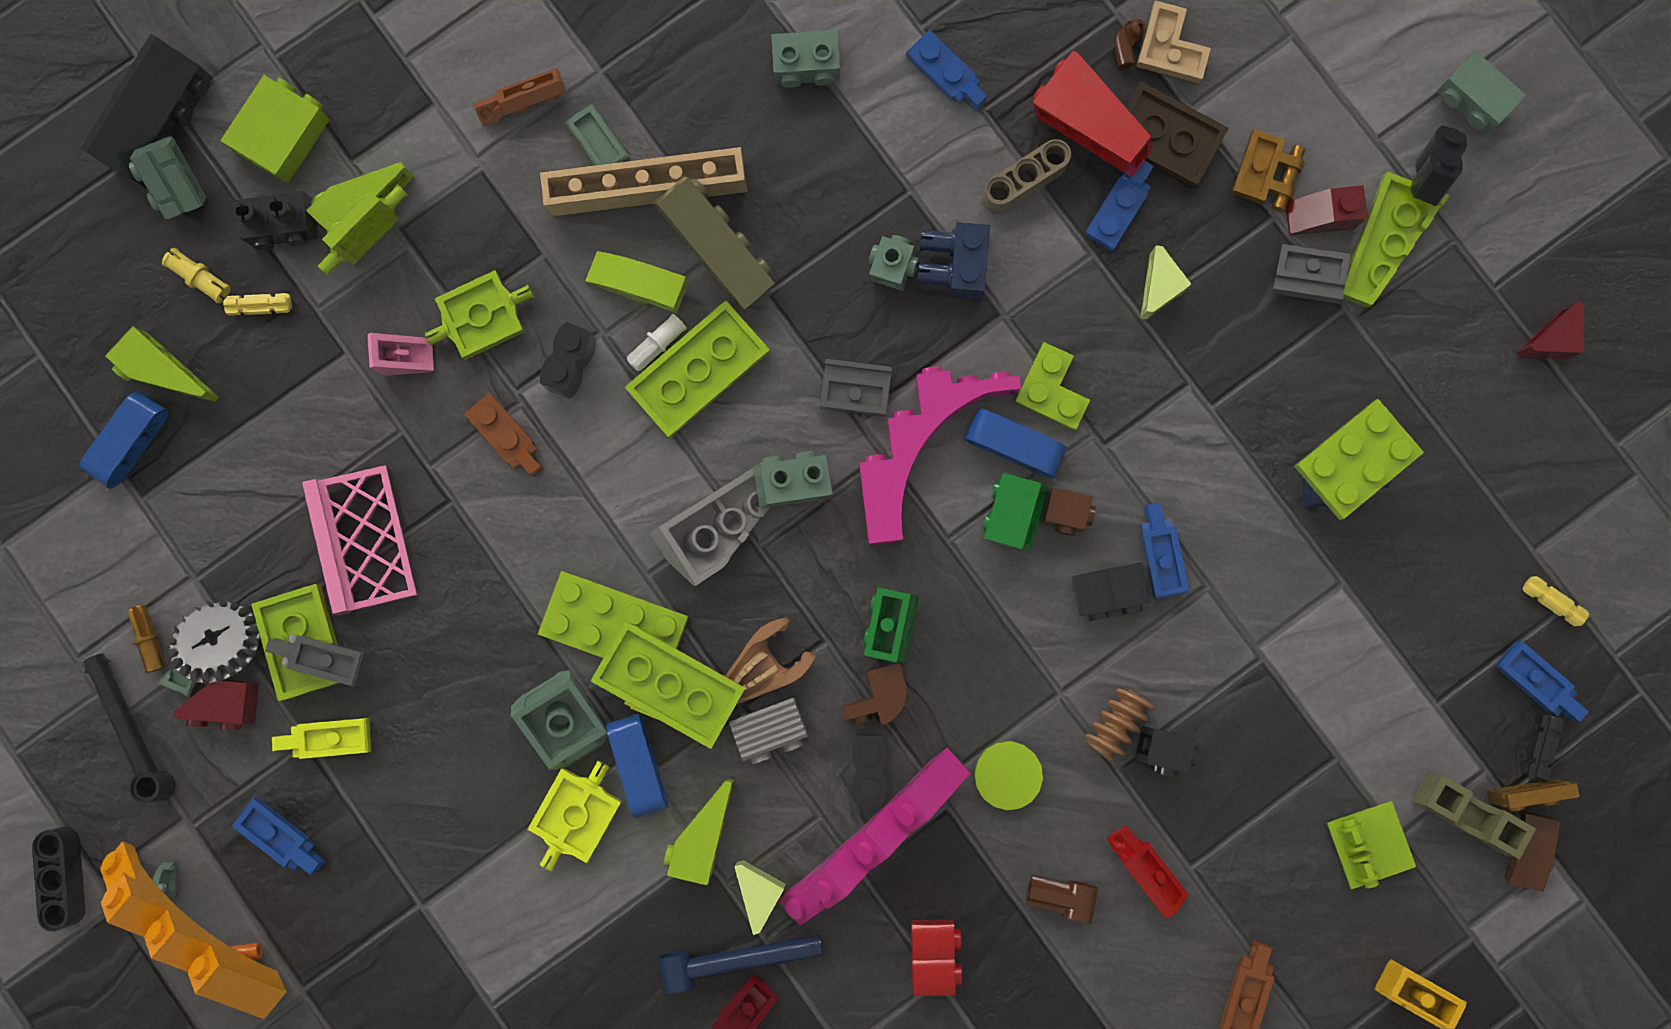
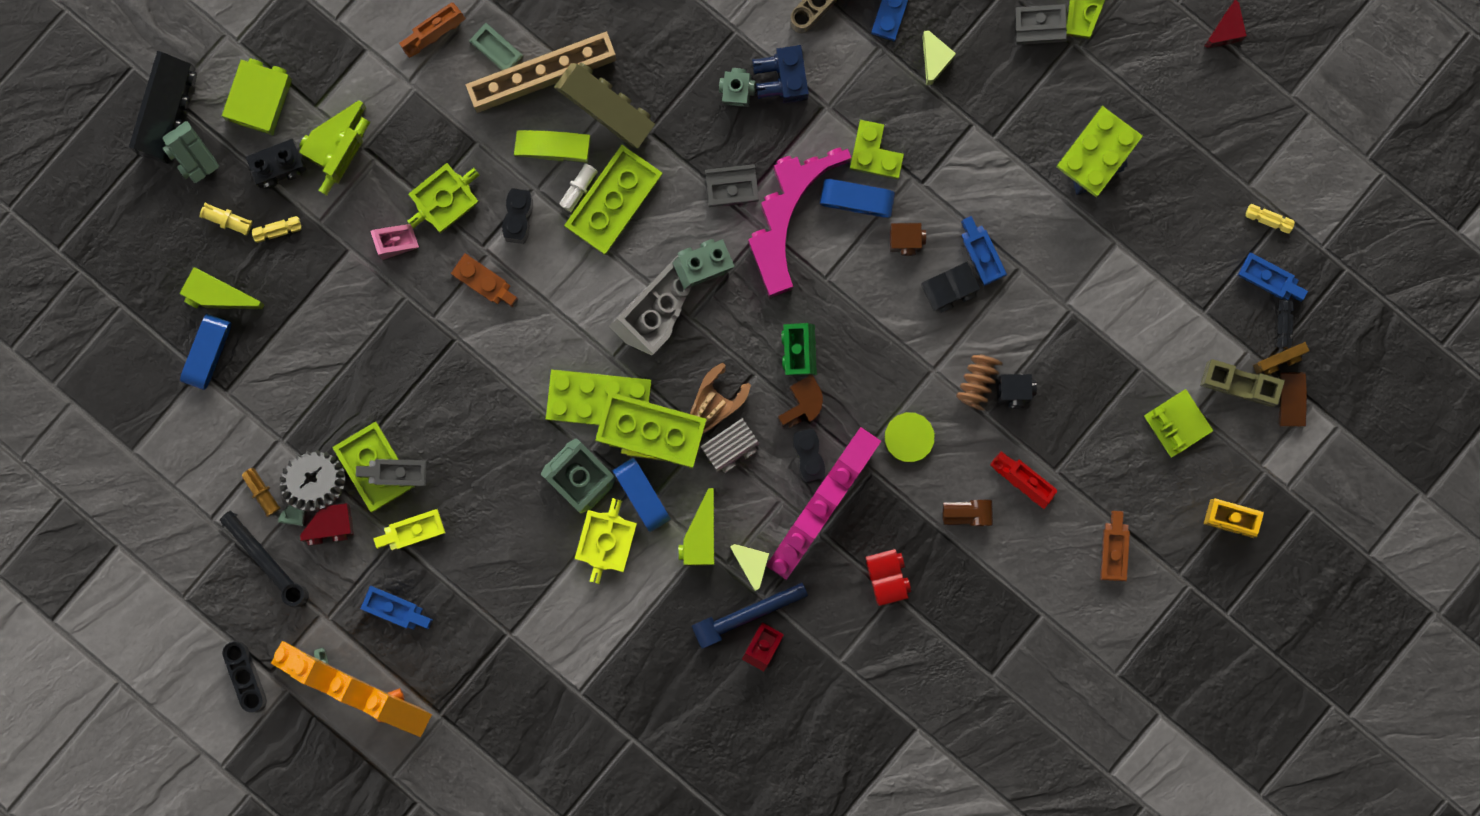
camera: 25 degrees left, 0 degrees up
bright pink fence [302,465,417,616] -> none
green brick [983,473,1050,552] -> none

